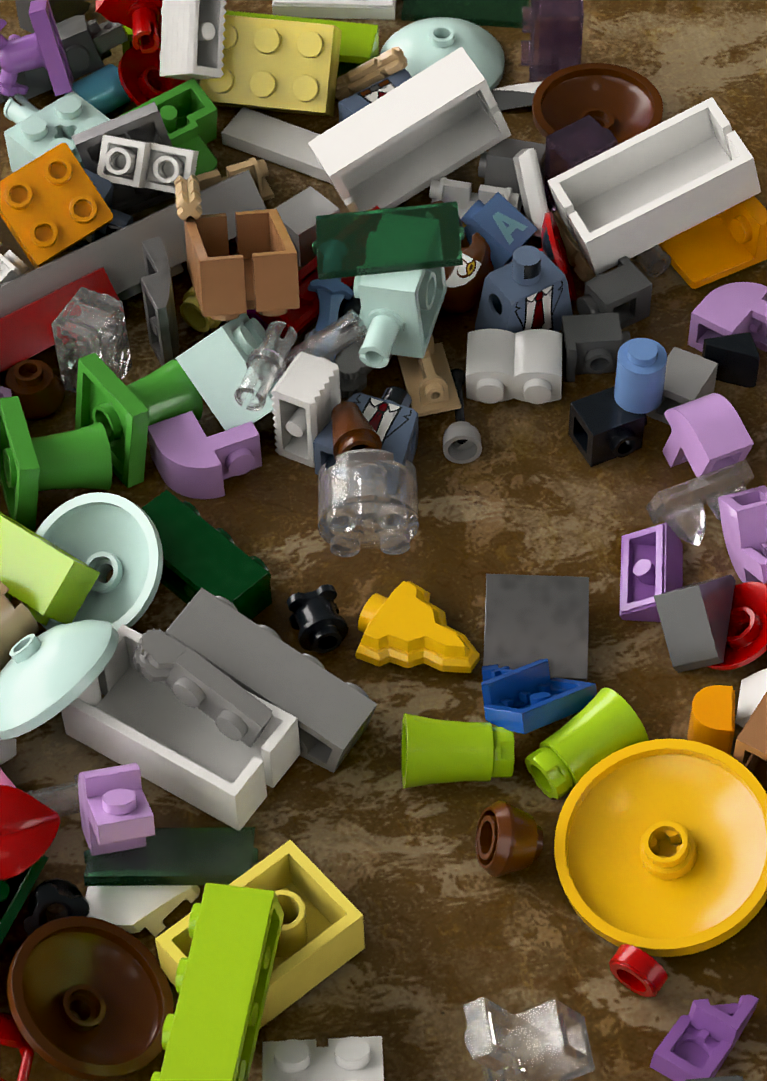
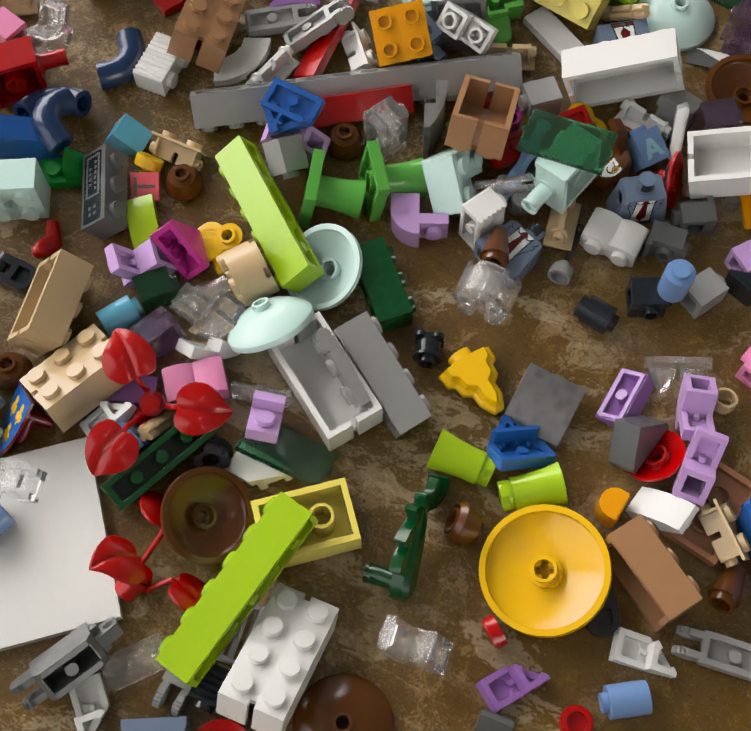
camera: 25 degrees right, 15 degrees up
tan axle [174,175,202,221] -> none
clear pin [234,321,297,411] -> none
lavender brick [662,393,754,481] -> none
none -> dark green animal [362,472,450,602]
none -> black brick [573,294,620,335]

